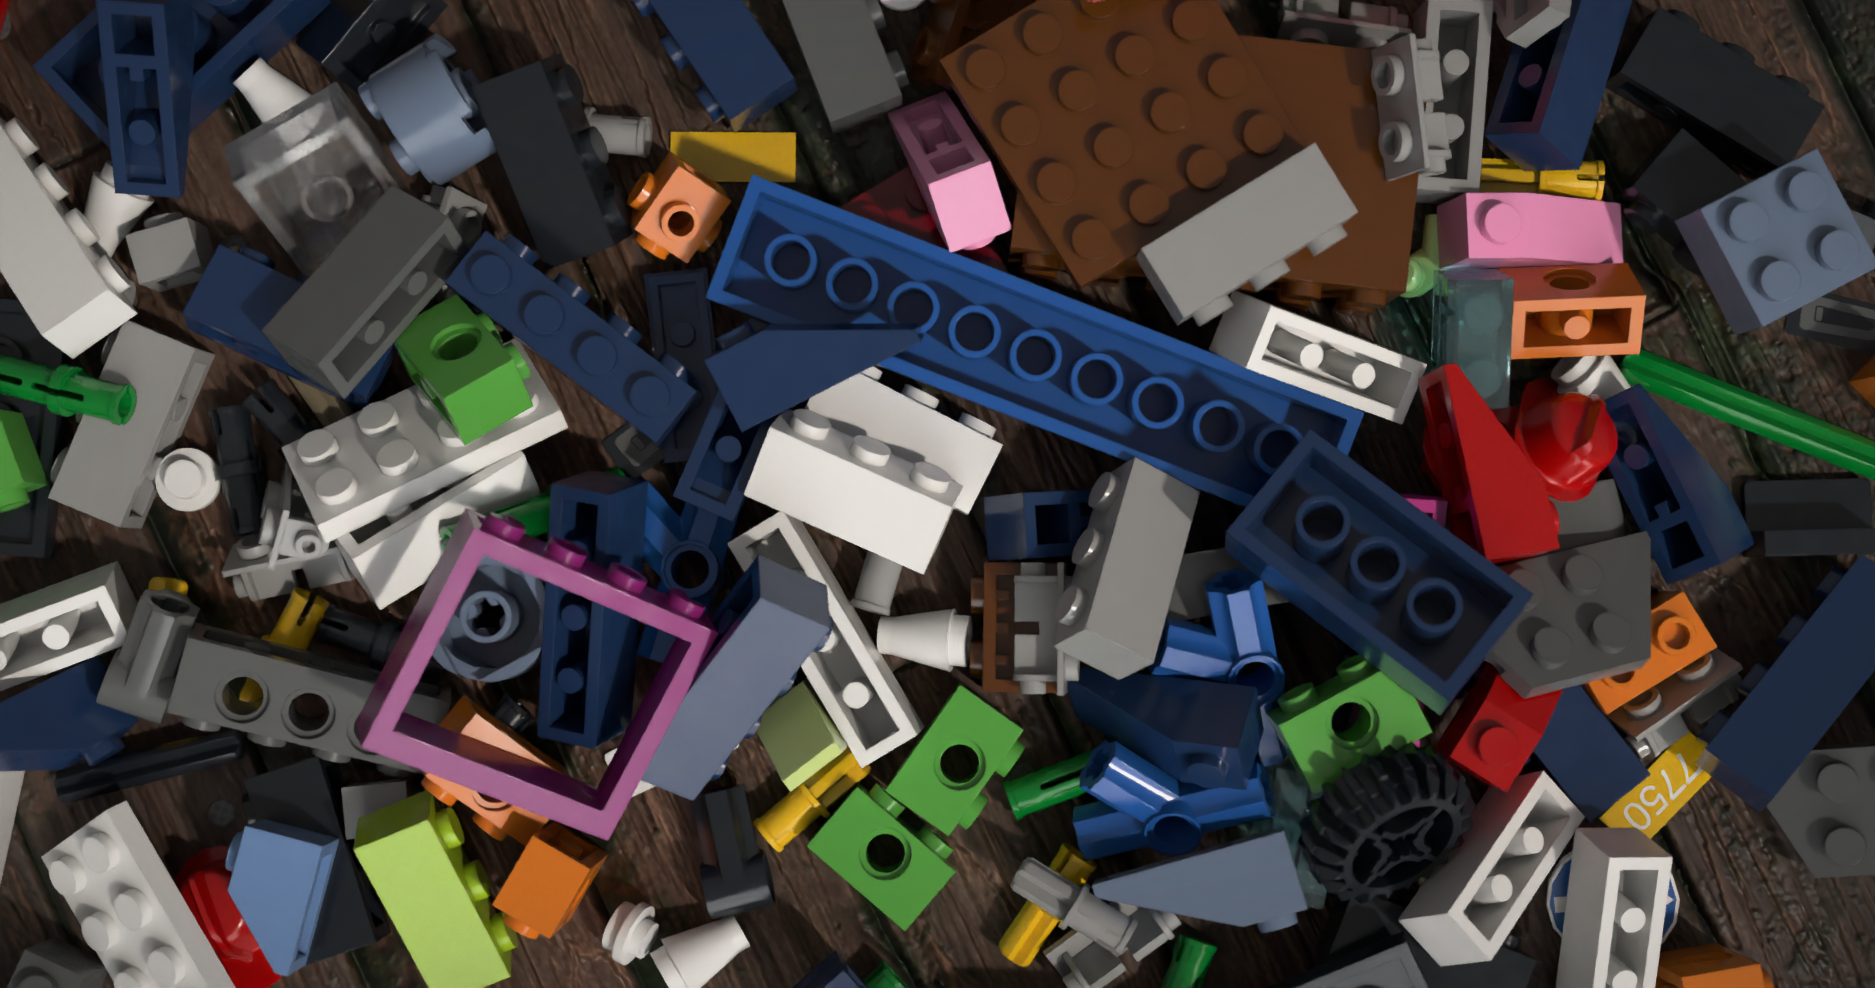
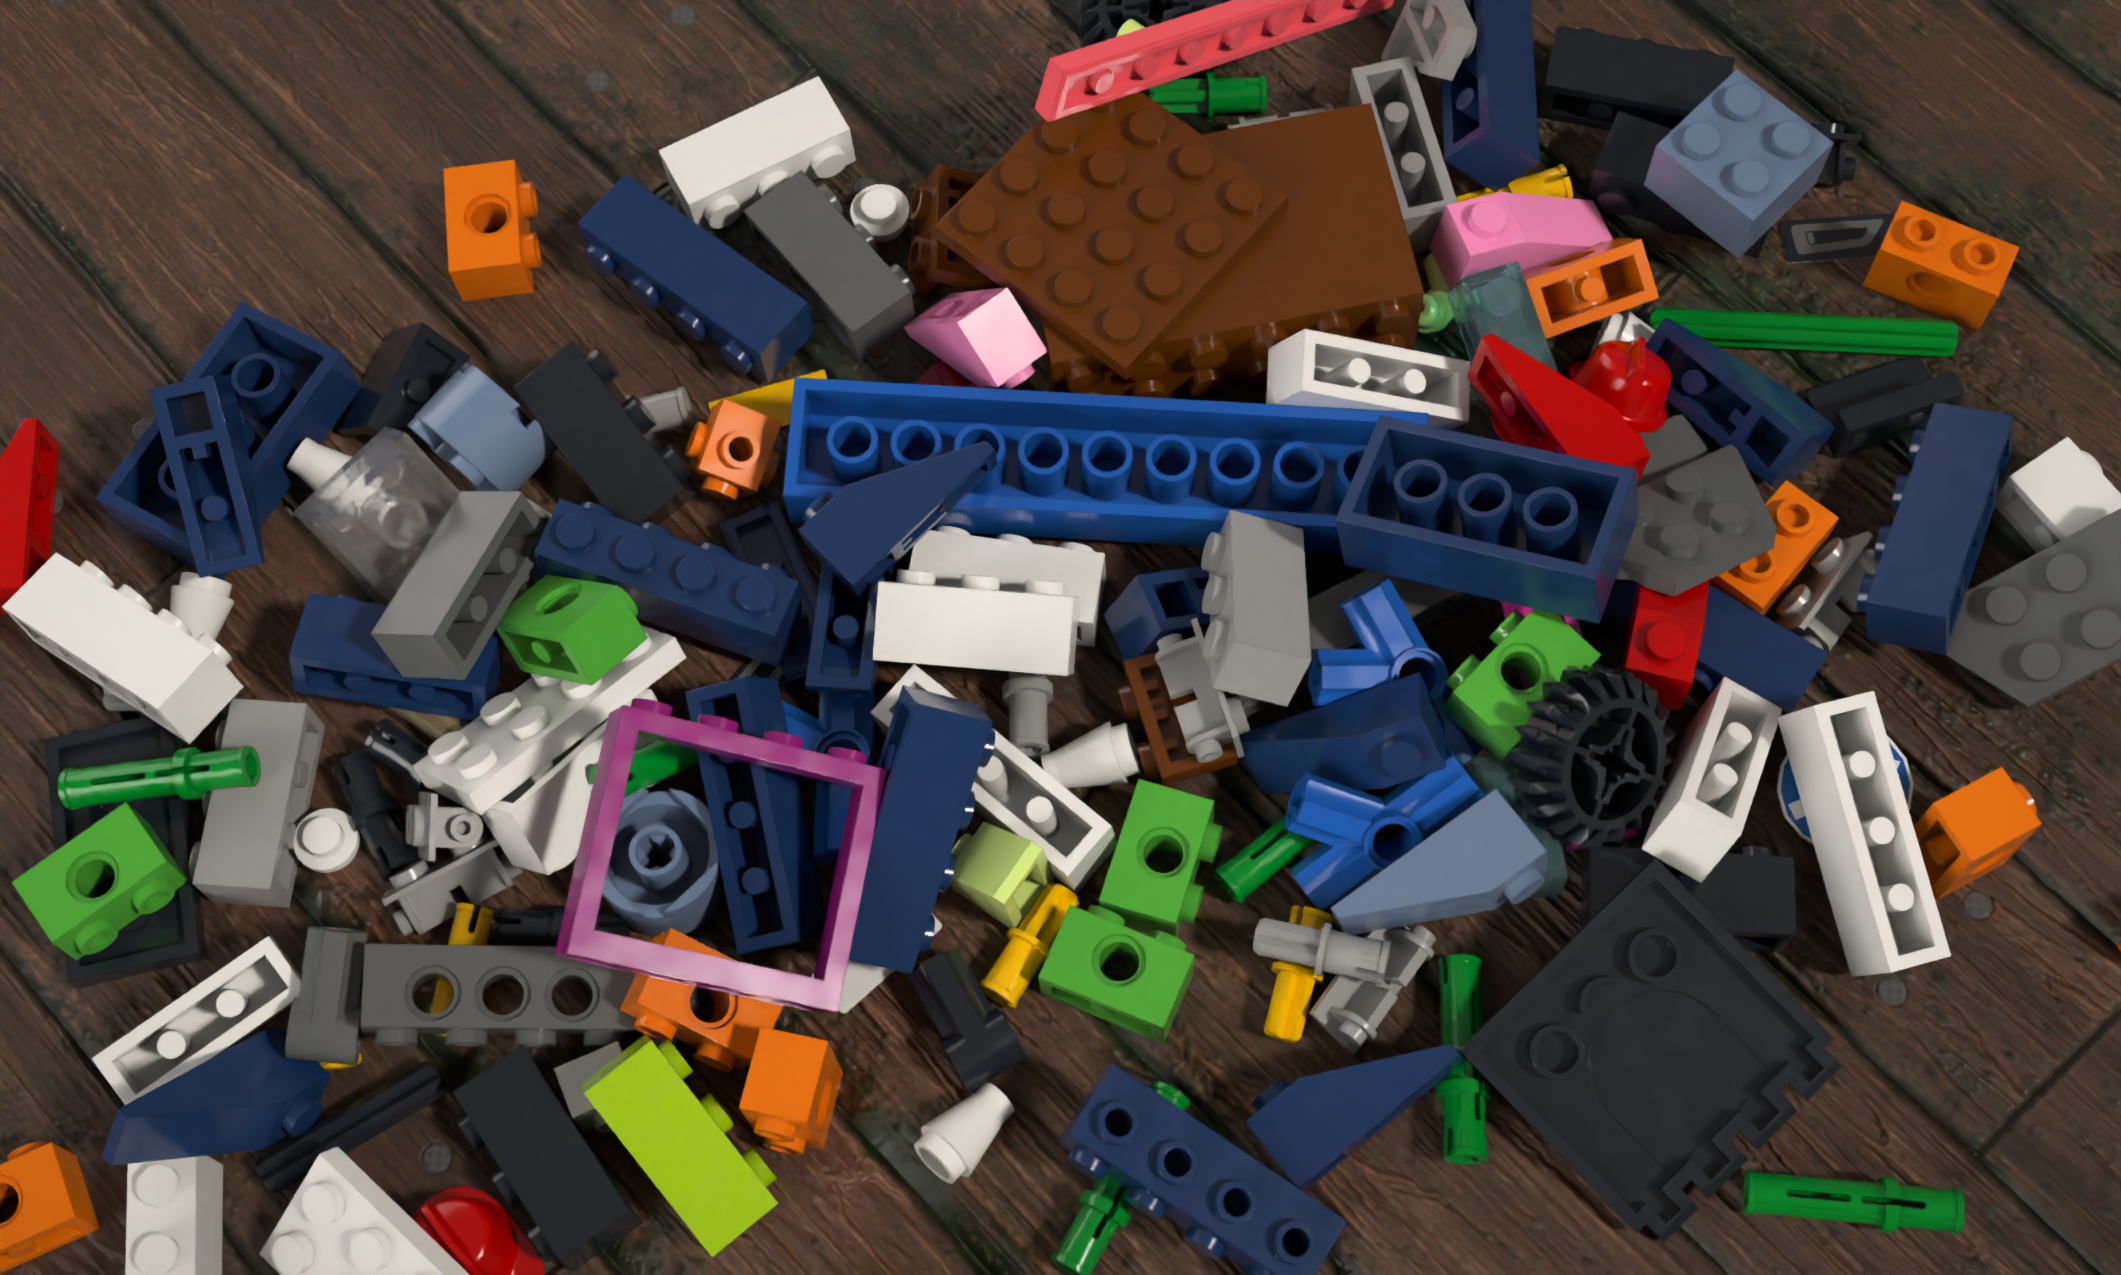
camera: 10 degrees left, 20 degrees down
light grey plate [125,213,214,292] -> none
medium blue slope [226,819,340,977] -> none
white plate [602,901,659,965] -> none
light grey brick [1136,143,1358,326] -> none
light grey hinge [1371,33,1452,181] -> none
yellow sticker [1599,732,1712,839] -> none

